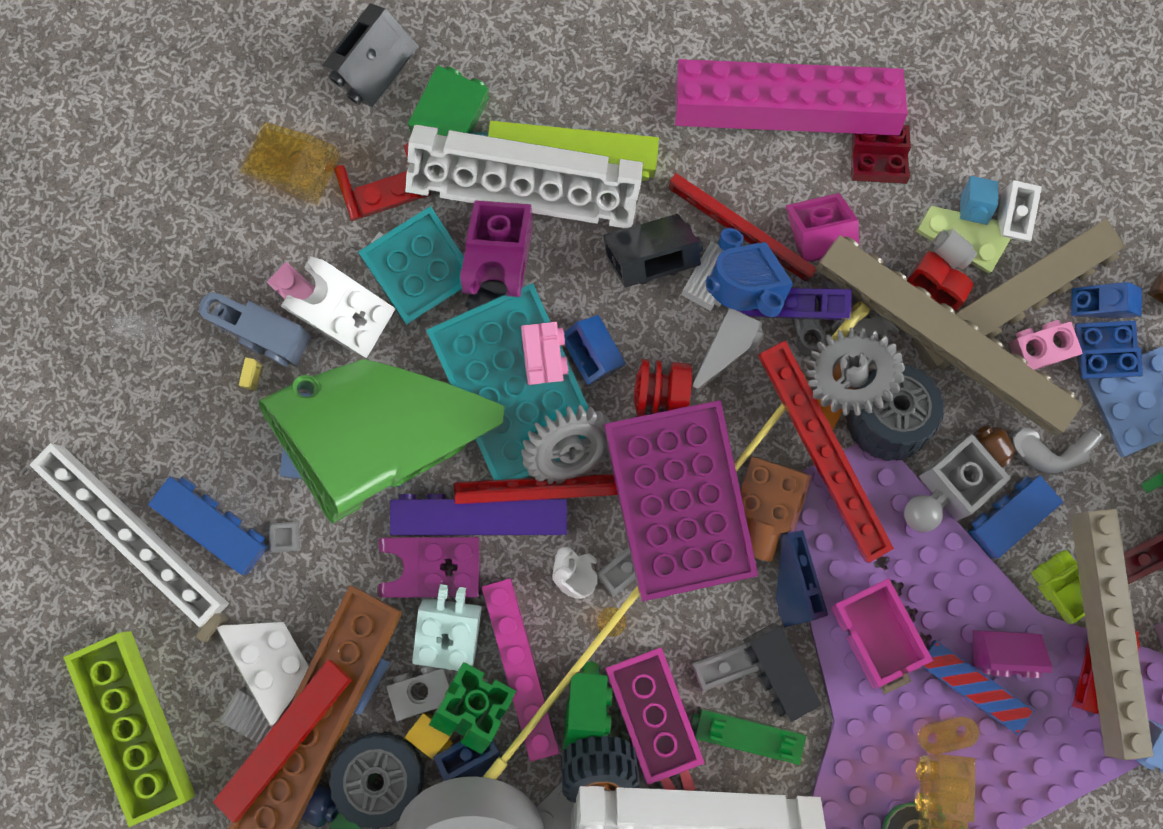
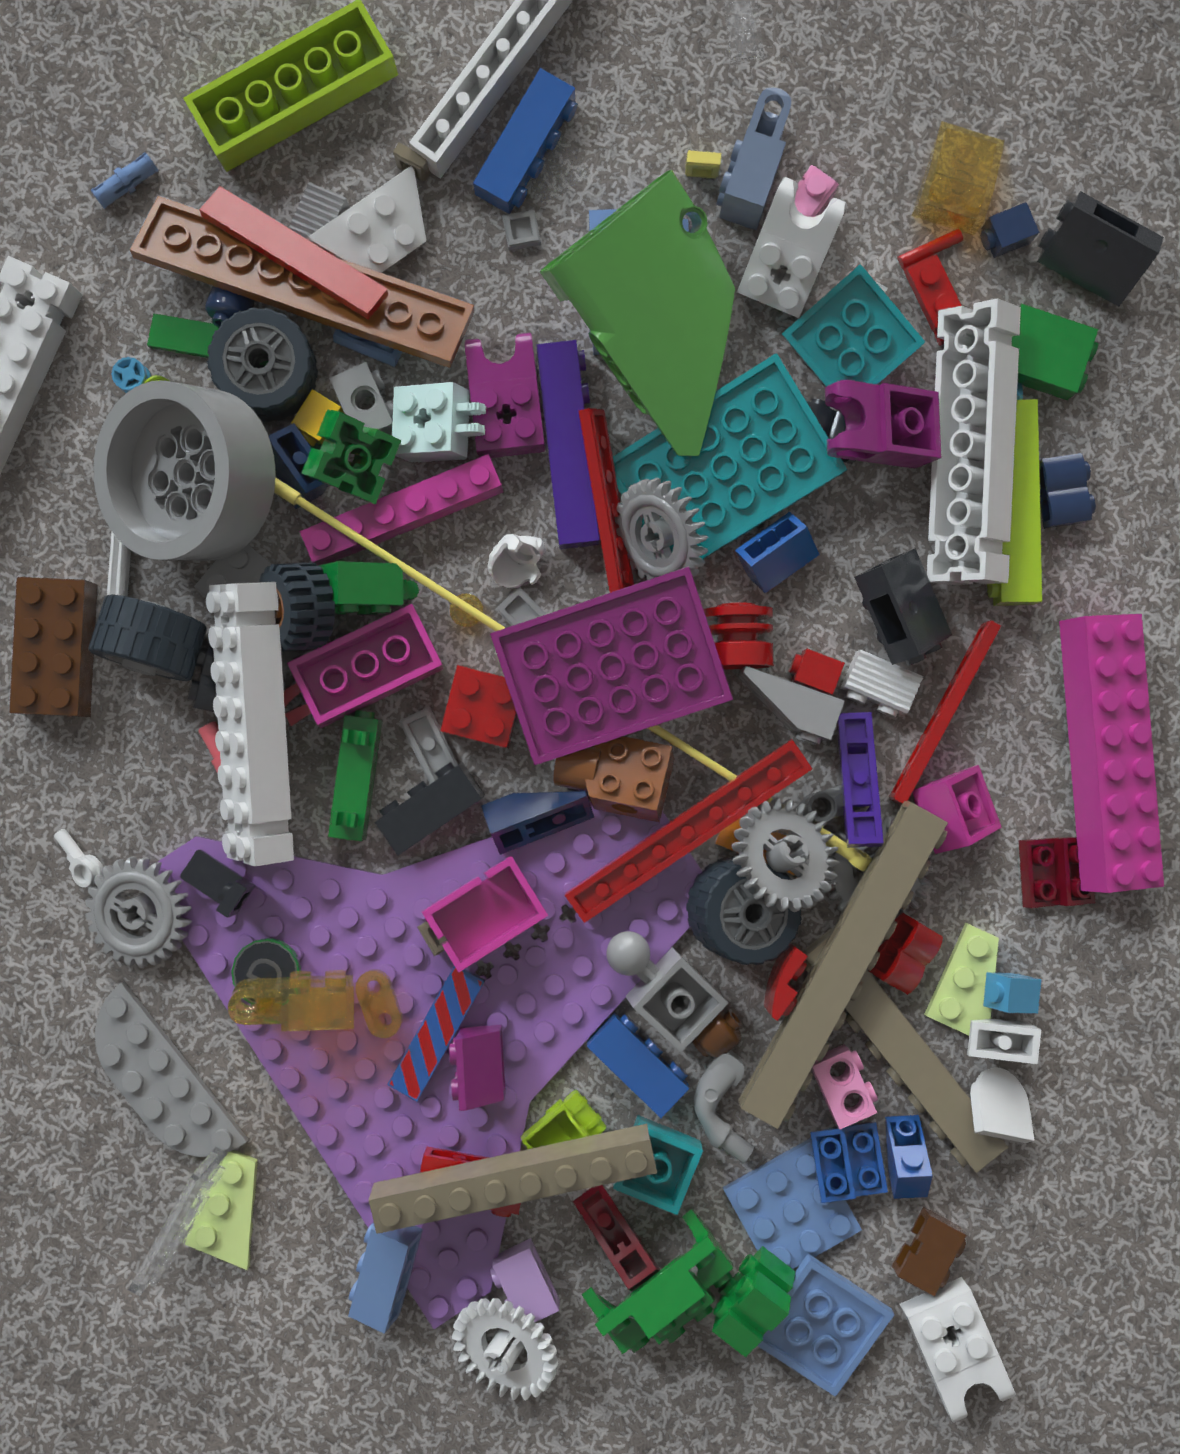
camera: 90 degrees right, 5 degrees up
bright pink brick [521,322,568,385] -> none
blue piece [706,228,793,317] -> none
light grey brick [932,228,977,270] -> none
none -> red brick [440,665,517,749]
none -> teal brick [613,1115,703,1215]
none -> red slope [764,943,808,1021]
none -> red brick [788,648,845,695]
none -> white tile [970,1067,1034,1143]
none -> dark blue brick [980,202,1040,258]
none -> dark blue brick [1039,453,1096,529]

